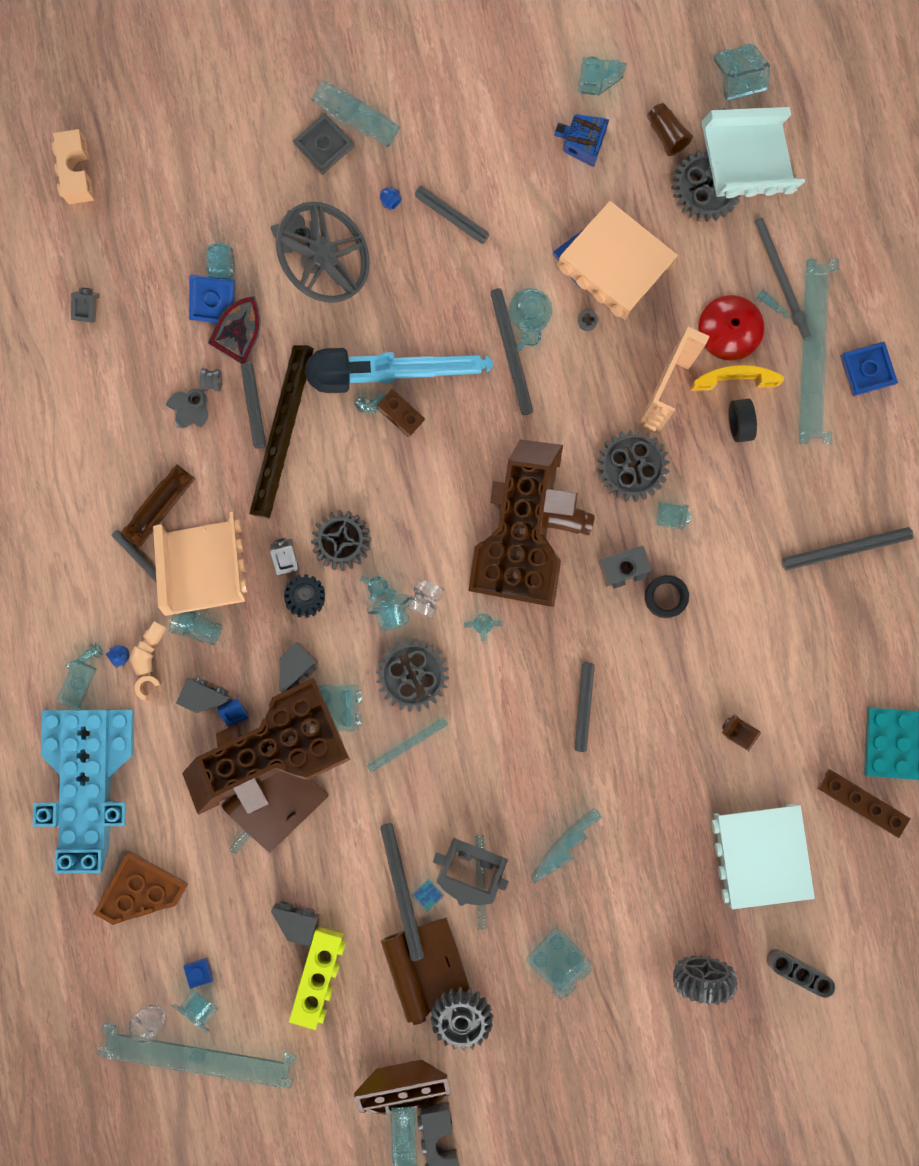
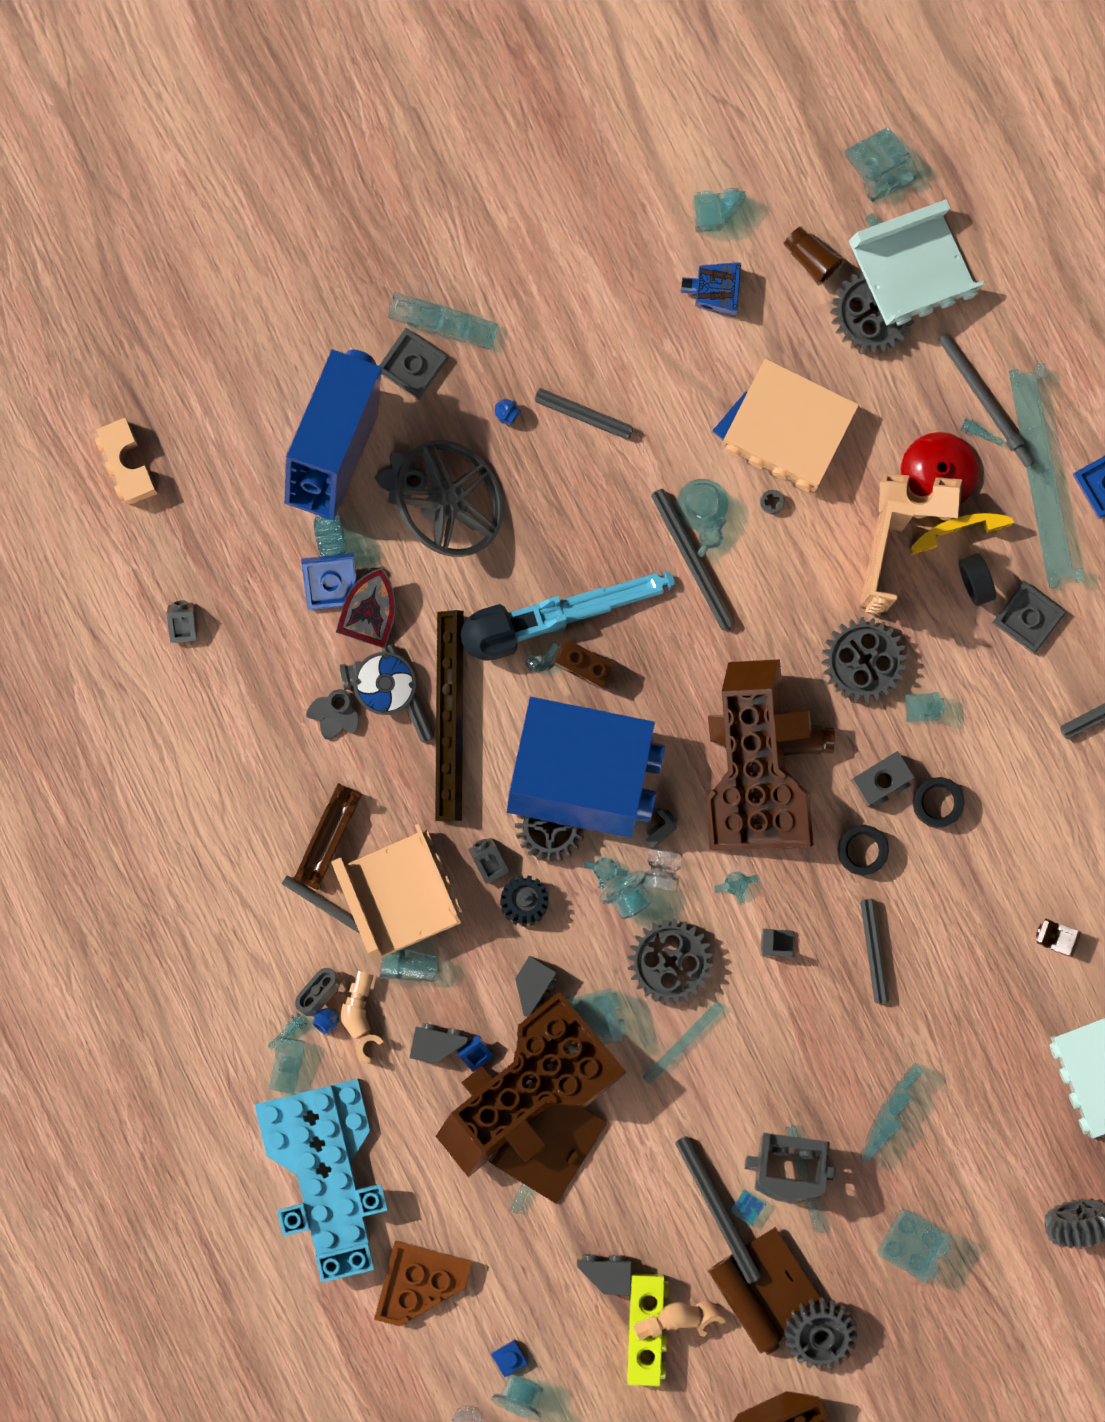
camera: 15 degrees left, 0 degrees up
none -> blue brick [284,349,382,521]
none -> dark grey plate [295,968,341,1016]
none -> shield [353,652,416,715]
none -> blue brick [507,696,666,838]
none -> light nougat piece [633,1301,725,1341]
none -> dark grey bracket [646,808,677,849]
none -> dark grey panel [761,929,794,957]
none -> black tyre [837,825,889,876]
none -> light nougat arch [879,474,962,520]
none -> dark grey tile [992,581,1066,654]

